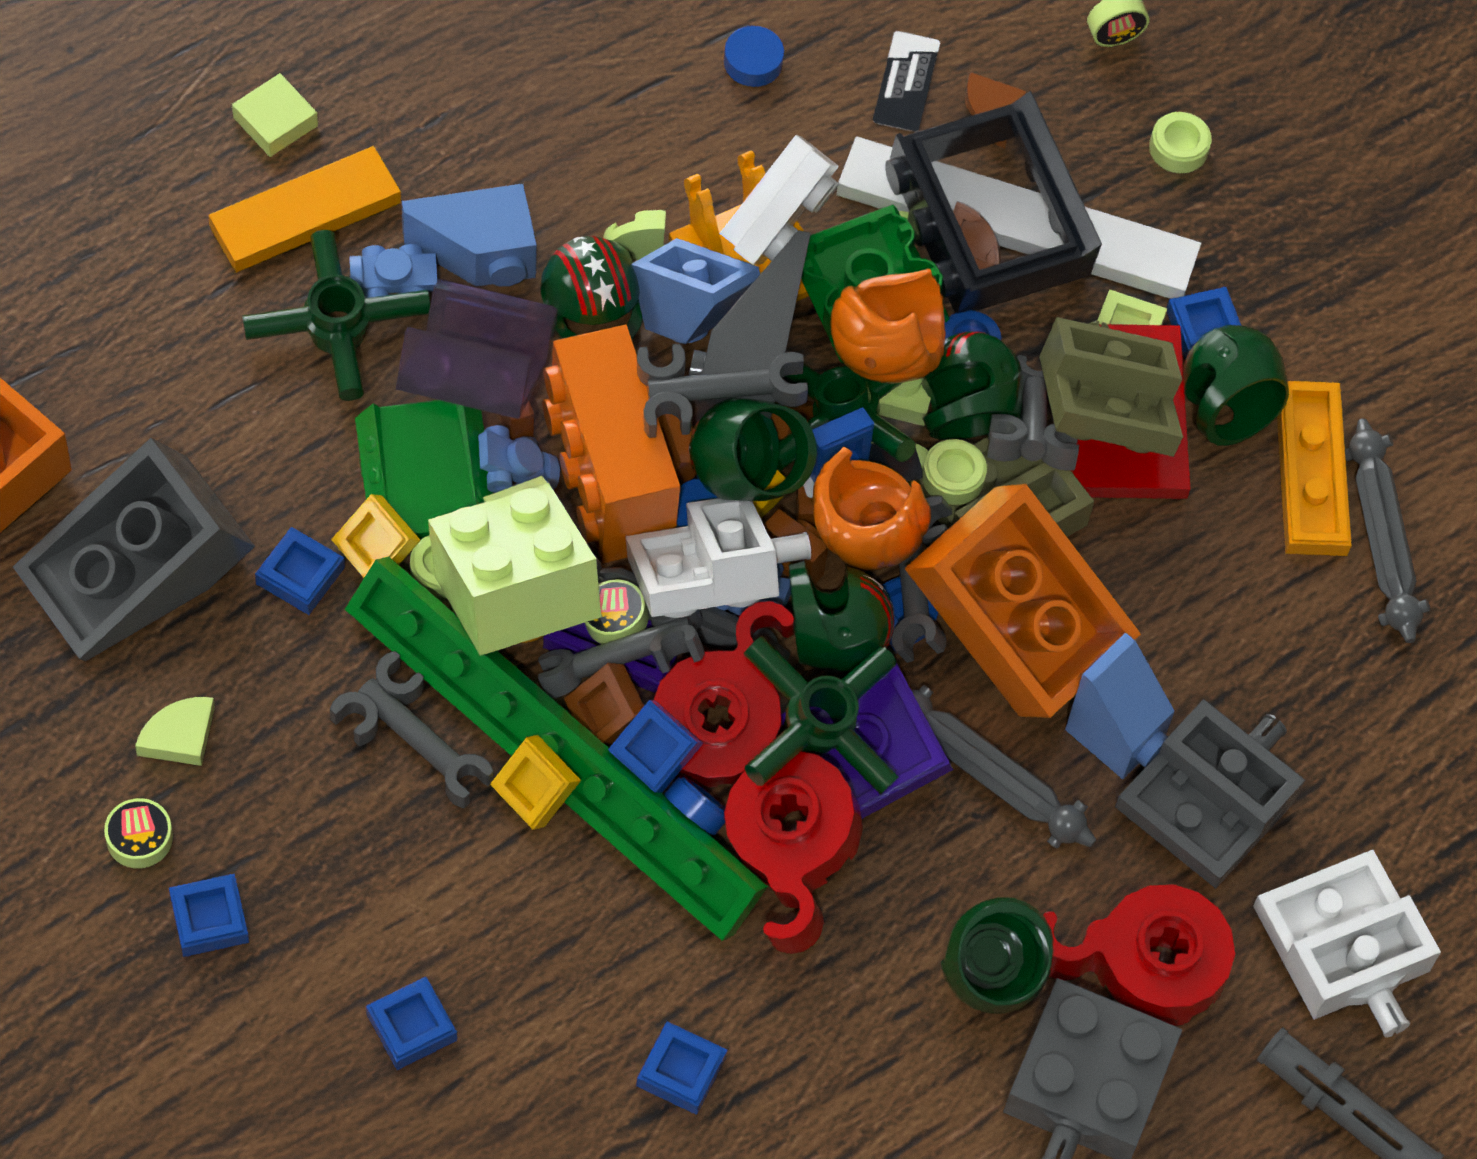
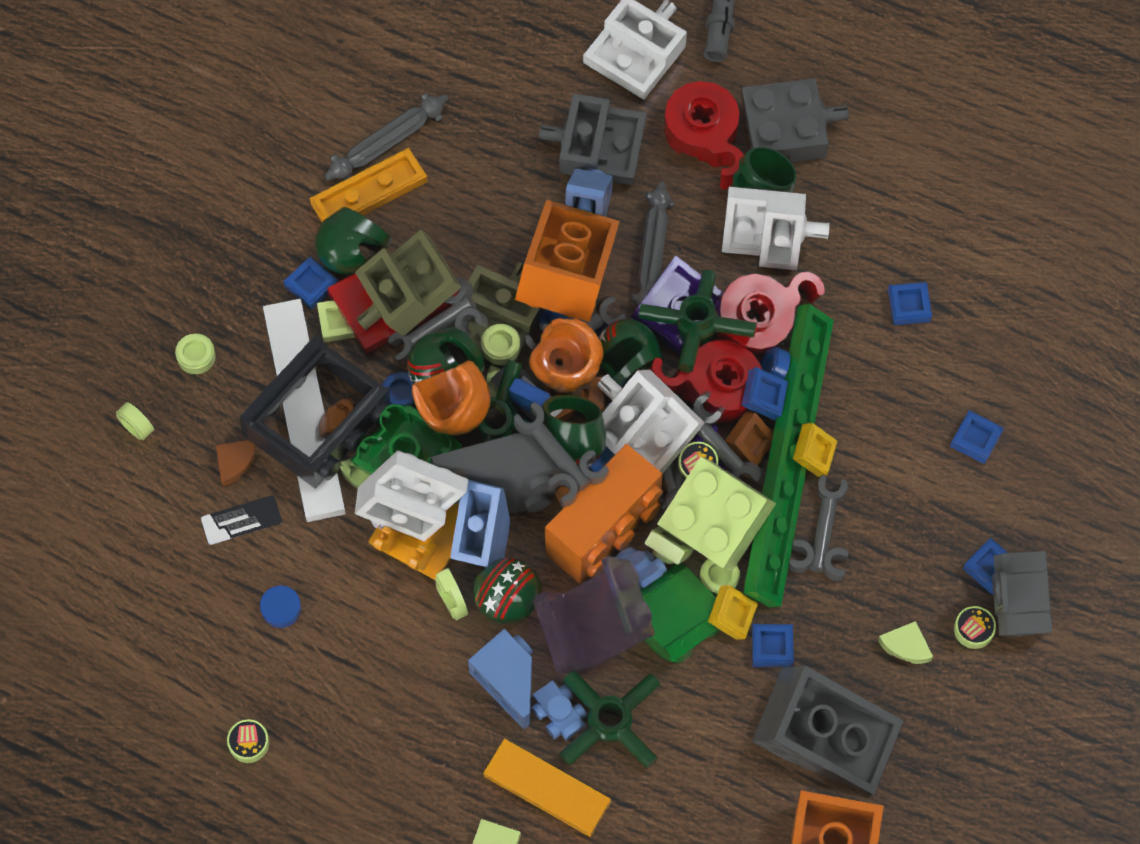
camera: 115 degrees left, 5 degrees up
none -> white plate [722,187,829,270]
none -> dark grey piece [992,551,1052,637]

